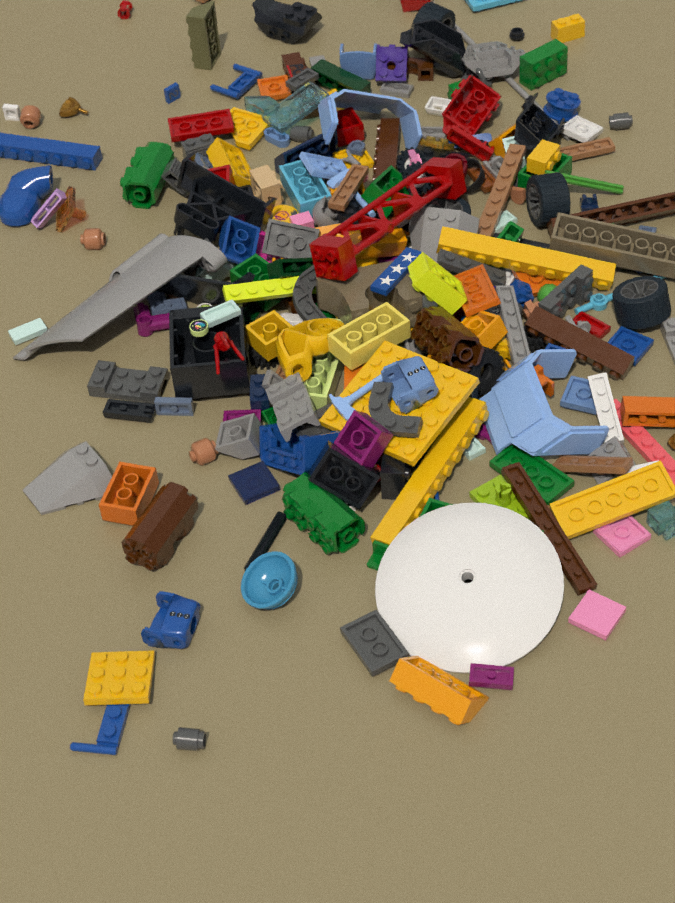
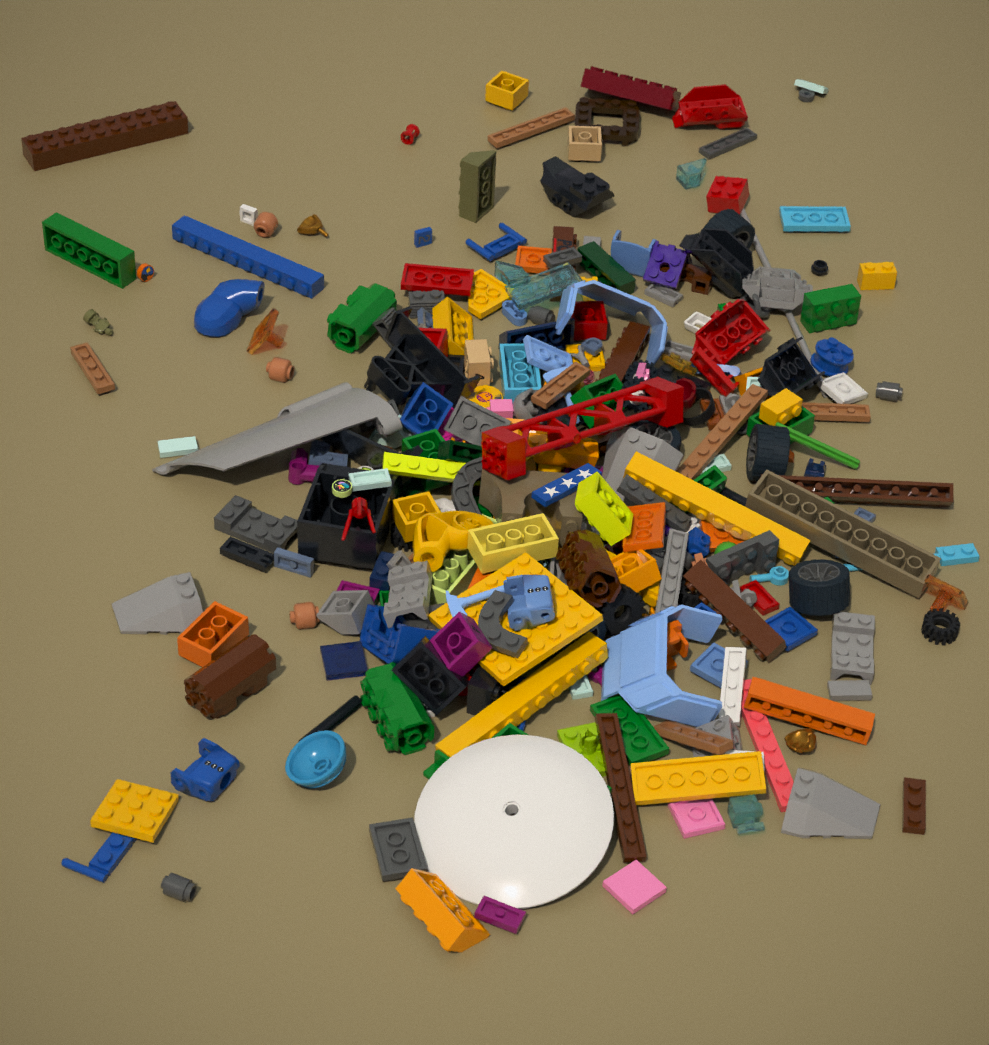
camera: 10 degrees right, 5 degrees down
lavender piece [31,188,67,228] -> none
nougat tile [510,186,526,205] -> none

